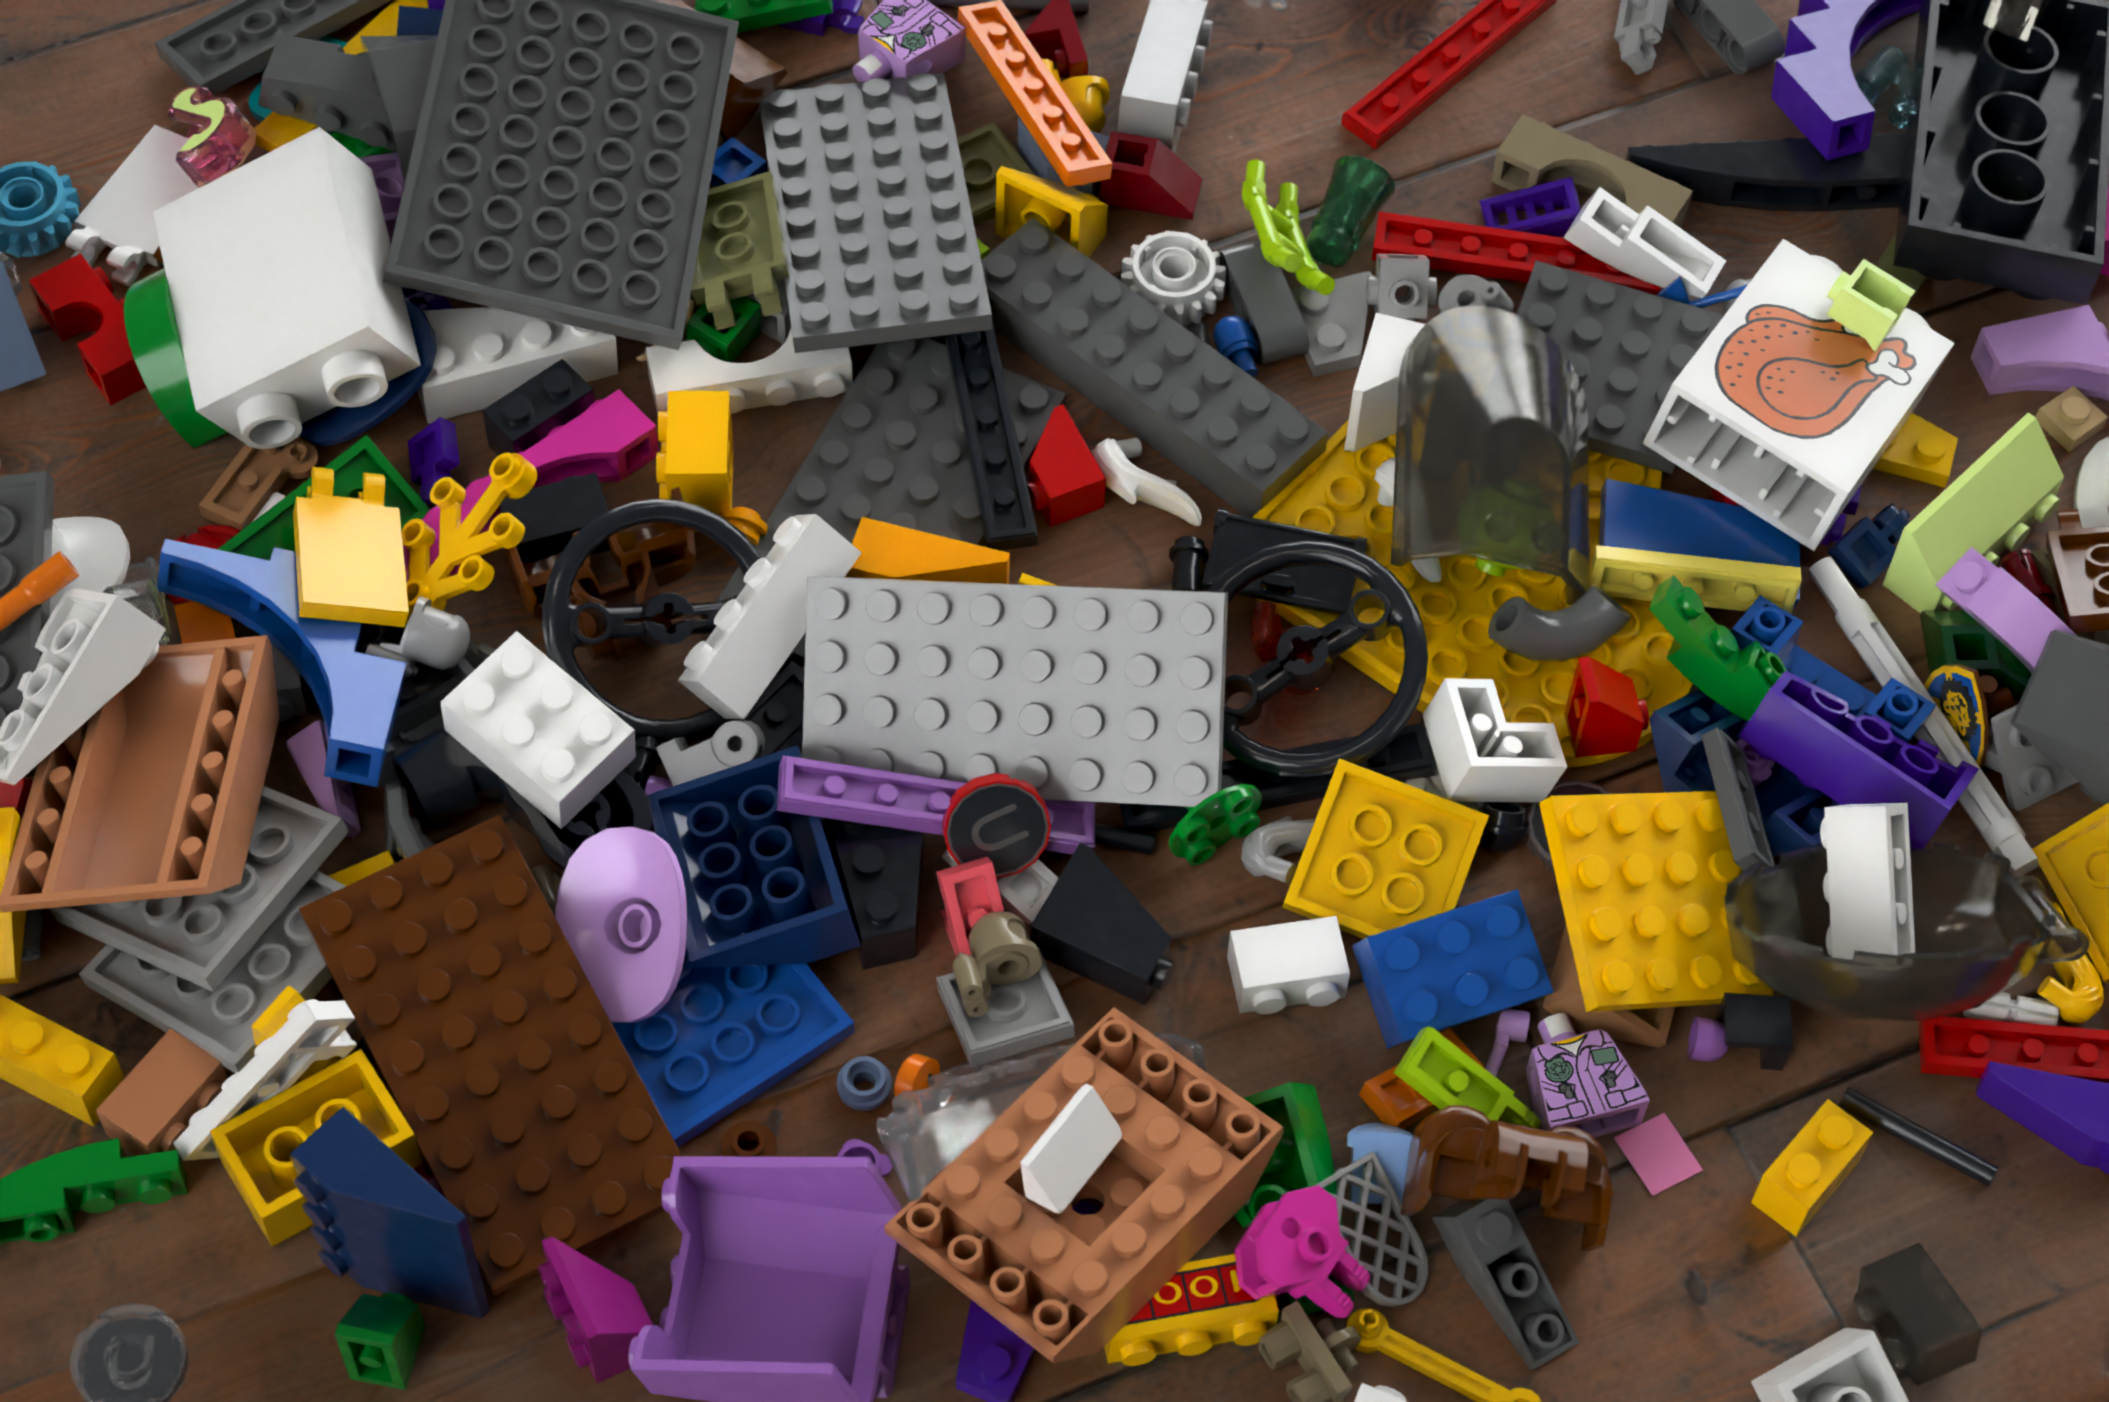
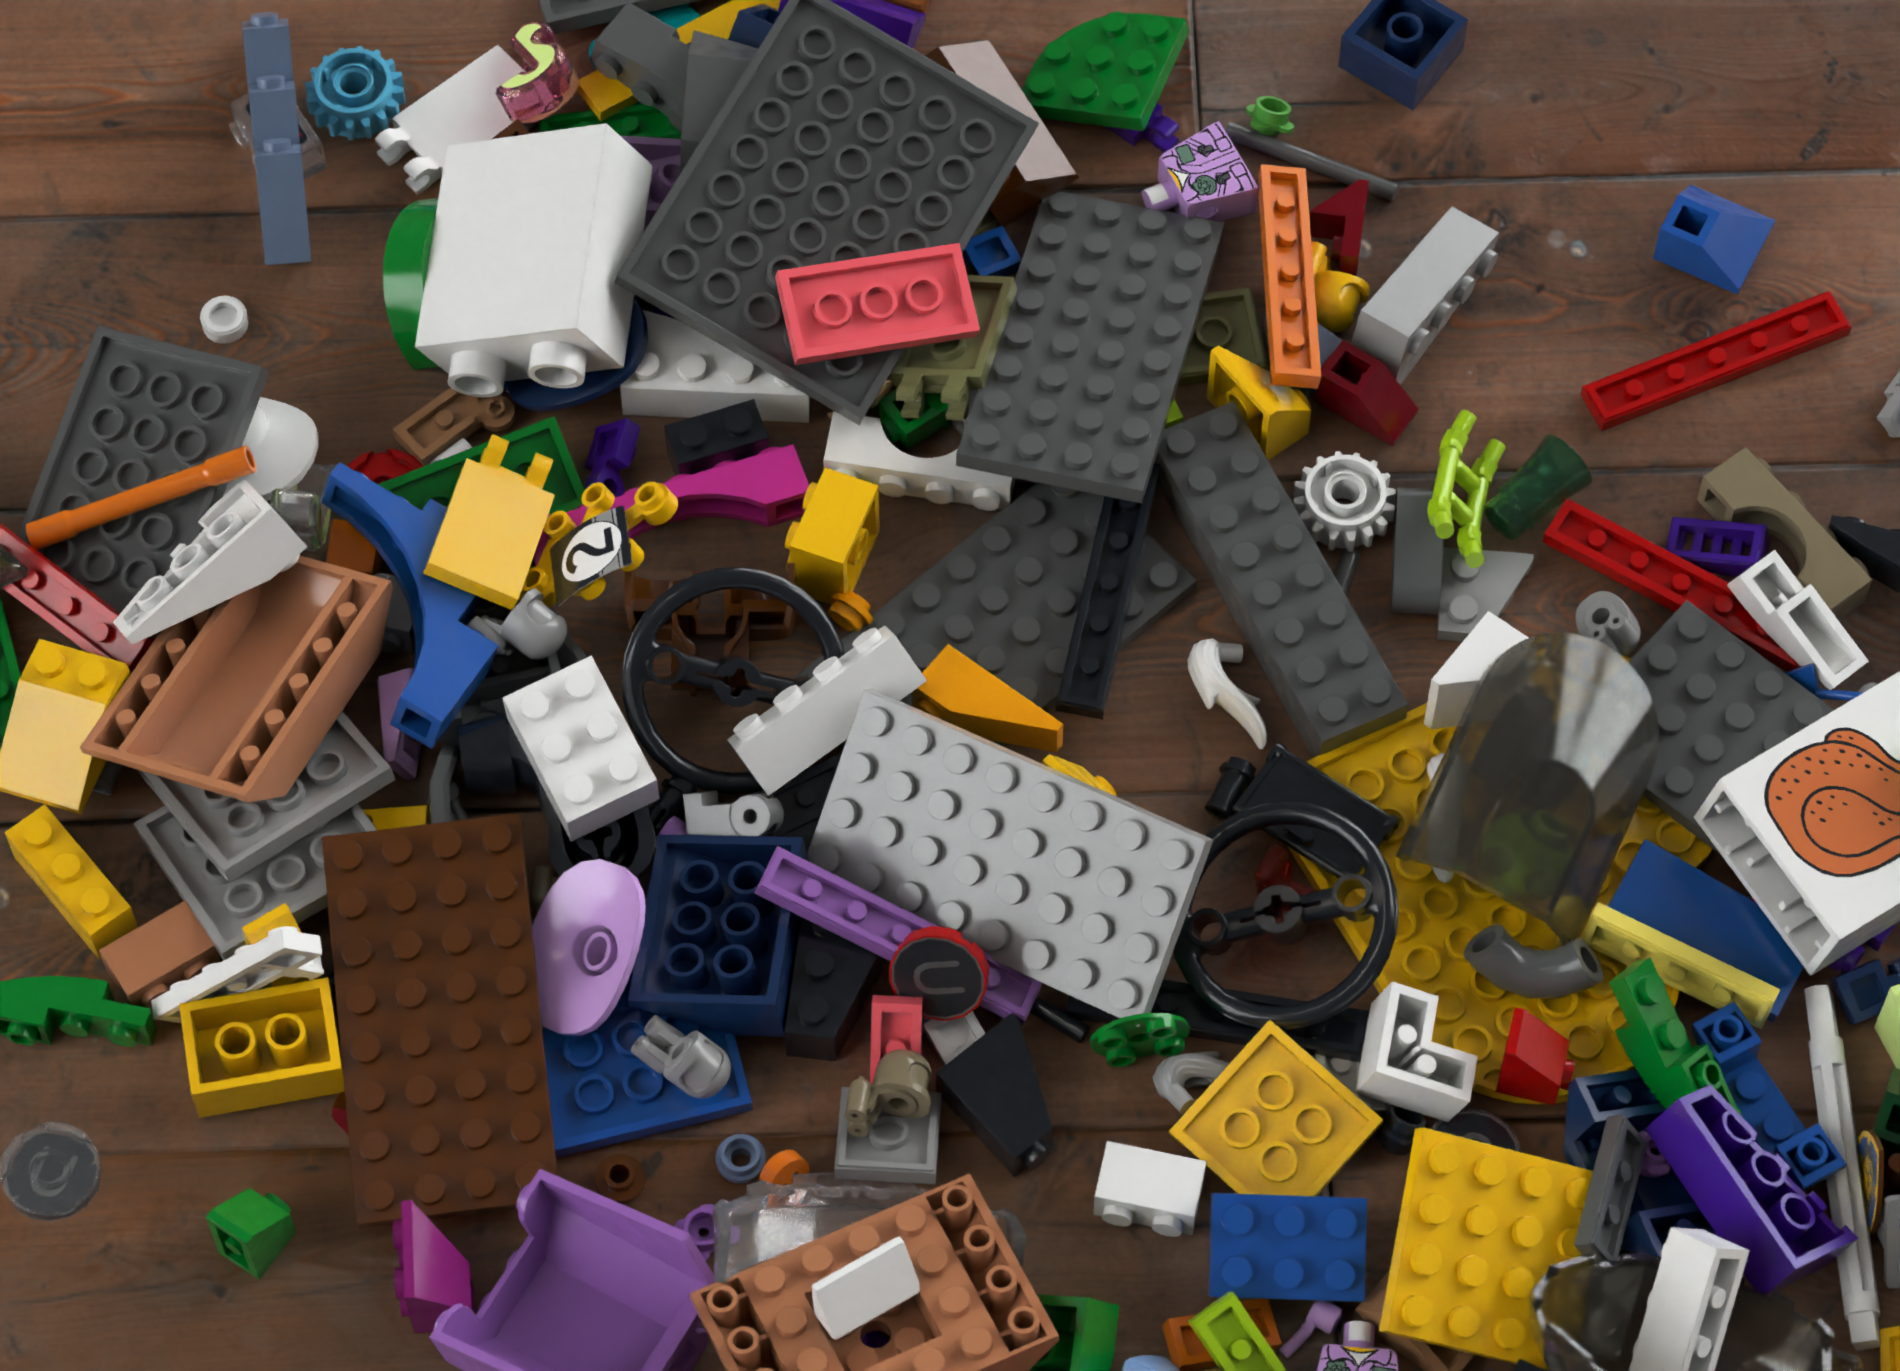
camera: 25 degrees right, 5 degrees up
red arch [29,253,146,406] -> none
dark blue slope [290,1107,490,1319] -> none
black hinge [499,473,610,563] -> none
red slope [1027,404,1106,527] -> none
blue cylinder [1213,315,1258,377] -> none
light grey brick [1366,254,1437,321] -> none
none -> sticker [550,506,632,606]
none -> light grey piece [631,1015,732,1099]
none -> coral plate [775,243,980,365]

